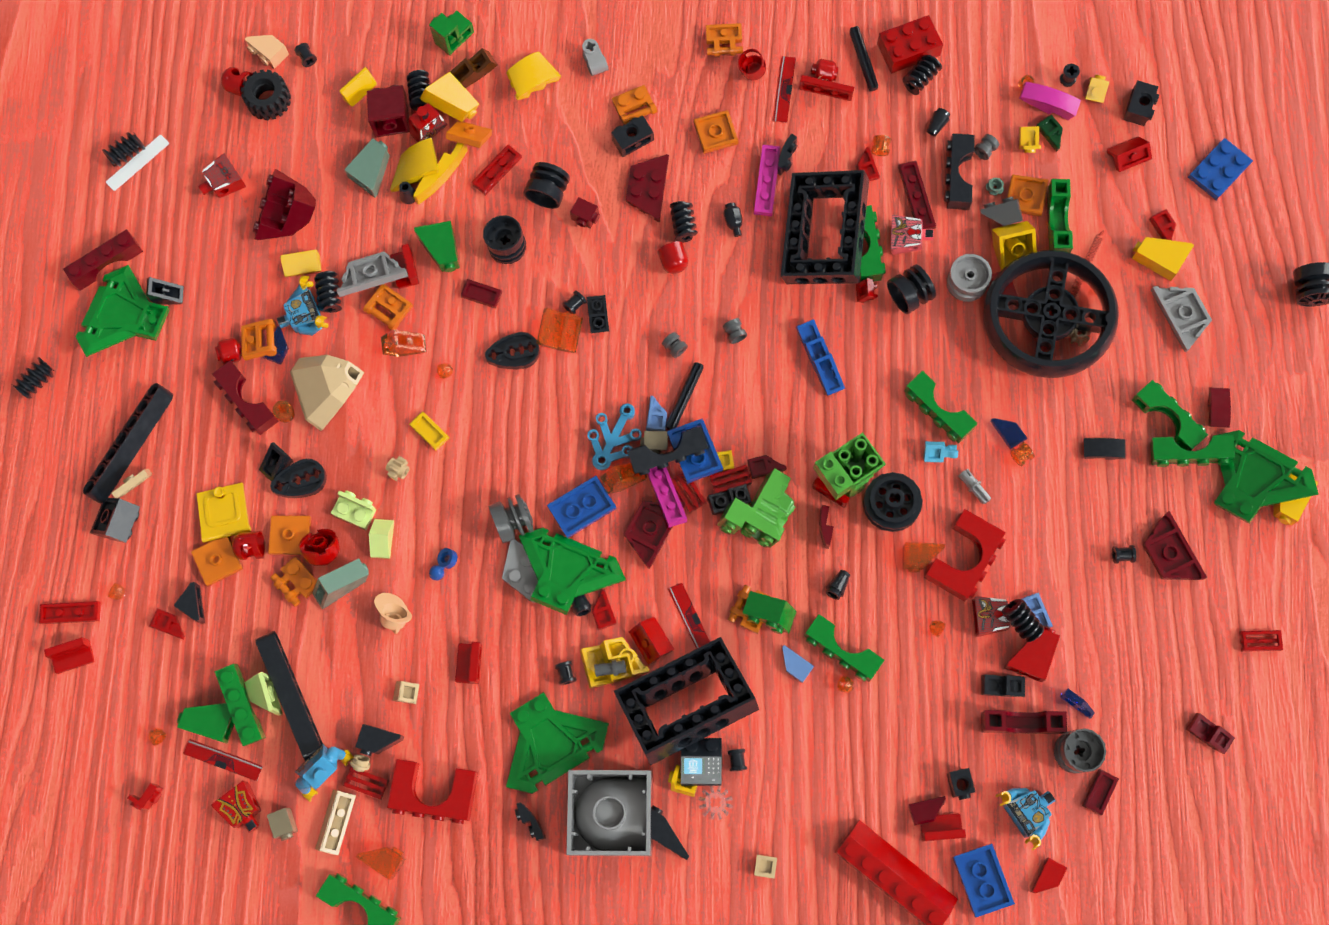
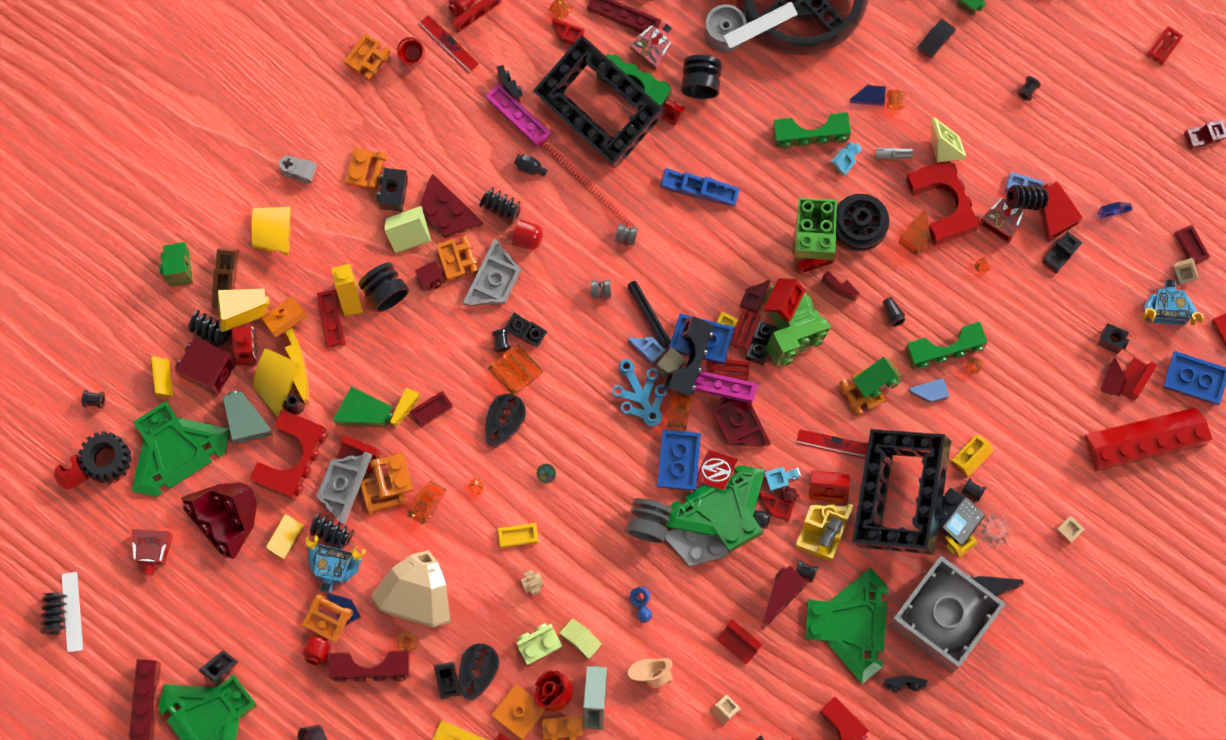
camera: 55 degrees left, 0 degrees up
light nougat slope [245,35,289,69] -> none
black wheel [483,215,527,264] -> none
orange plate [693,110,739,154] -> none
dark red arch [981,710,1067,734] -> none
dark grey wheel [1054,728,1106,774] -> none
dark red wing [1142,511,1208,580] -> none
none -> green plate [131,401,230,497]
none -> red arch [250,409,328,501]
none -> yellow slope [331,264,363,317]
none -> orange plate [370,453,414,499]
none -> yellowish green slope [384,206,431,254]
none -> yellow slope [390,388,421,428]
none -> orange plate [436,236,478,281]
none -> light grey wing [463,239,521,306]
none -> red piece [532,133,635,227]
none -> tile [537,464,556,484]
none -> red sticker [697,450,738,491]
none -> white sticker [724,2,797,48]
none -> dark red slope [761,565,807,630]
none -> red panel [763,278,806,322]
none -> medium azure plate [765,467,801,492]
none -> dark red plate [780,486,800,502]
none -> yellowish green slope [931,117,967,162]
none -> yellow slope [951,434,994,477]
none -> tan slope [1174,258,1199,284]

